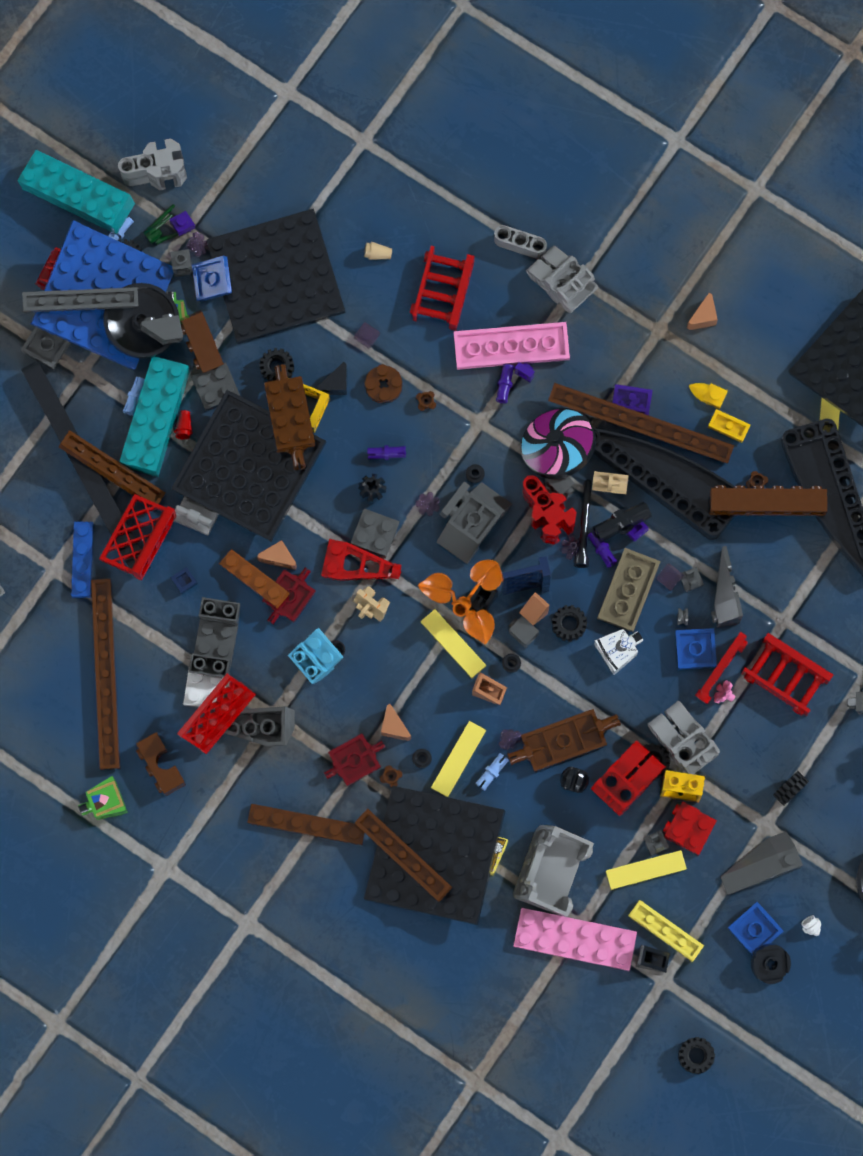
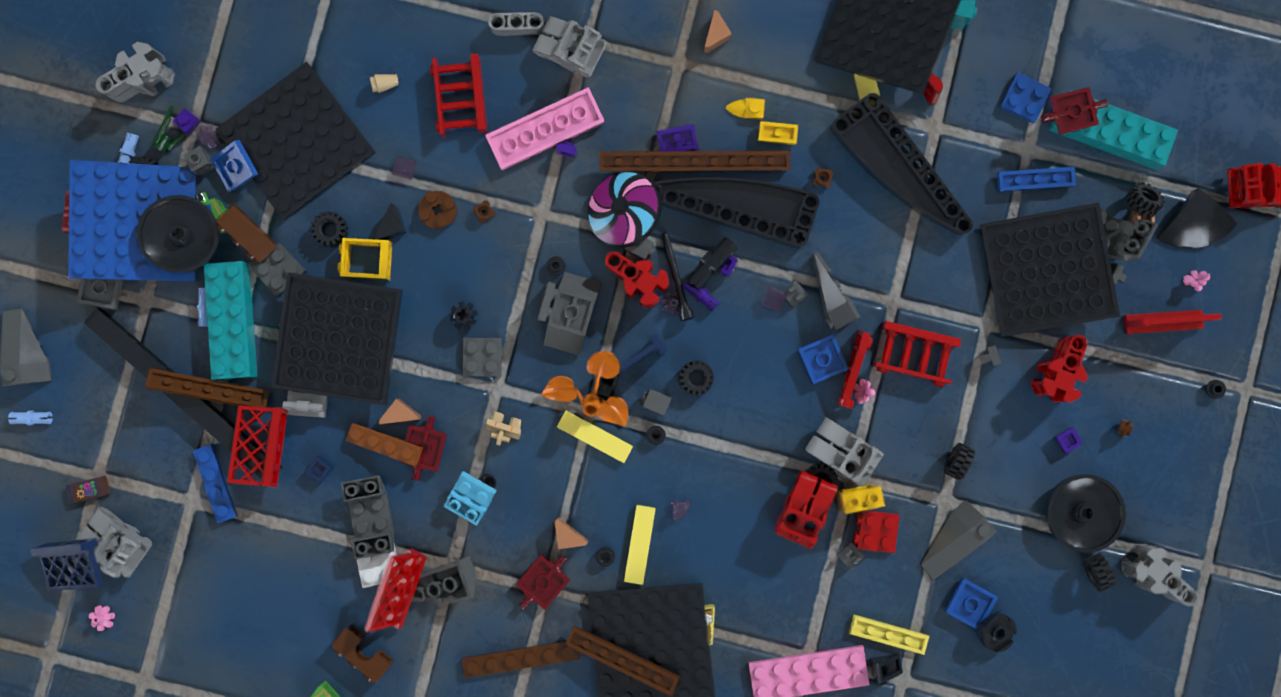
camera: 25 degrees left, 10 degrees up
teal brick [17,150,135,235] -> none
dark grey plate [22,287,139,313] -> none
reddish brown plate [91,579,120,770] -> none
dark grey slope [140,314,183,345] -> none
red cone [174,410,193,440] -> none
reddish brown plate [264,364,315,470] -> none
red plate [321,539,402,581] -> none
dark purple pin [367,445,406,460] -> none
reddish brown plate [380,765,402,788] -> none
clear purple plant [416,492,440,516] -> none
nougat slope [472,673,507,705] -> none
light blue pin [475,753,509,791] -> none
dark purple pin [496,364,514,404] -> none
reddish brown plate [507,709,621,772] -> none
light grey windscreen [513,825,594,917] -> none
nougat slope [519,592,549,625] -> none
black piece [560,767,589,793] -> none
tan hips [592,471,628,494] -> none
white torso [594,629,643,675] -> none
dark tan plate [597,548,661,633] -> none
light yellow tile [606,850,687,890] -> none
dark grey bush [677,608,688,626] -> none
reddish brown brick [710,485,827,516] -> none
white plate [801,915,821,936] -> none

